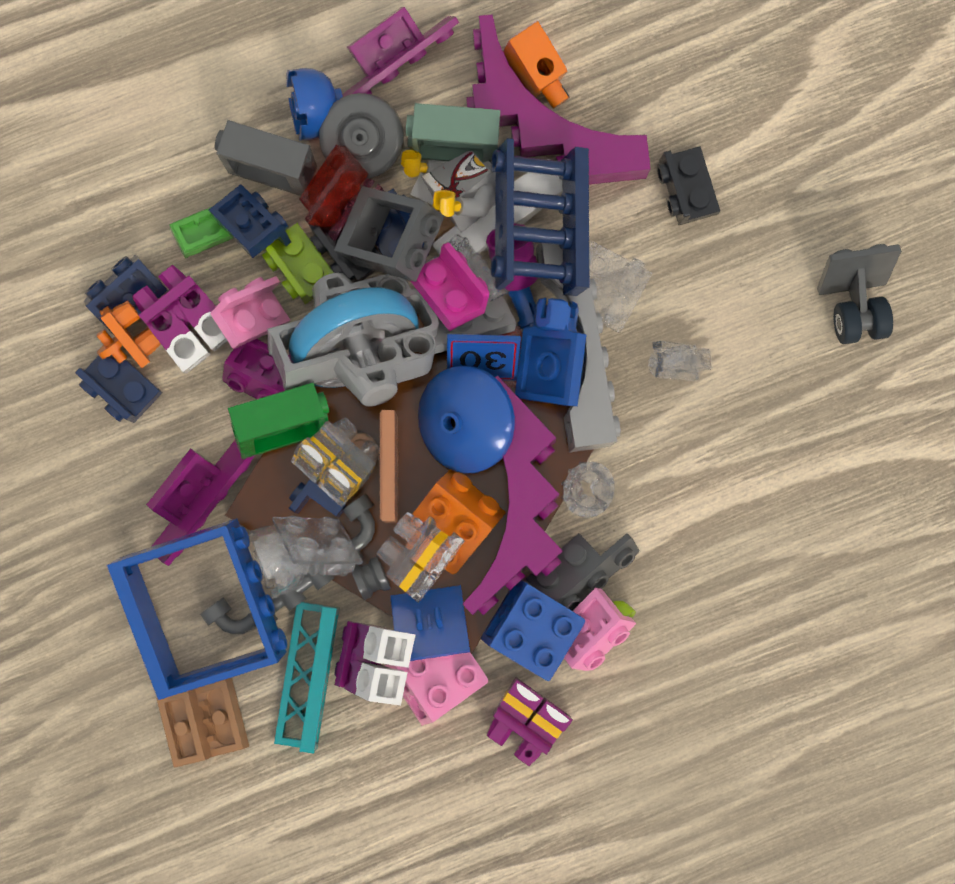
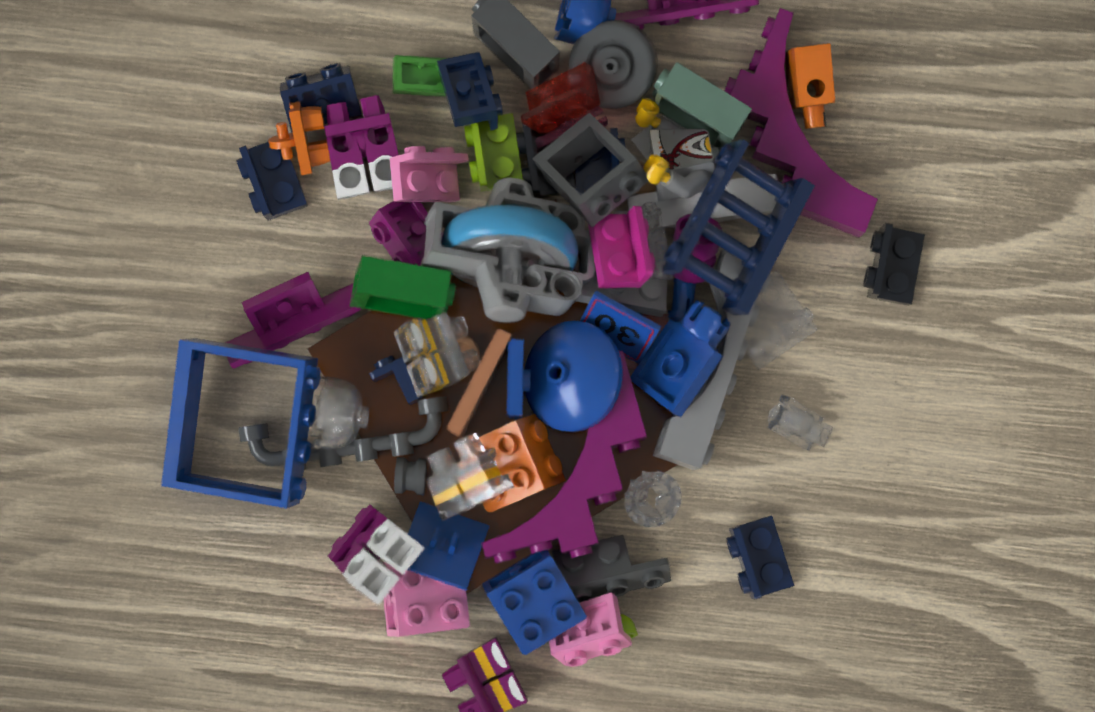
camera: 25 degrees right, 0 degrees up
medium nougat slope [156,677,249,768] -> none
clear hinge [272,516,363,576] -> none
teal fence [274,602,340,754] -> none
dark grey plate [817,244,902,344] -> none
none -> blue plate [507,339,531,419]
none -> dark blue bracket [726,515,794,600]

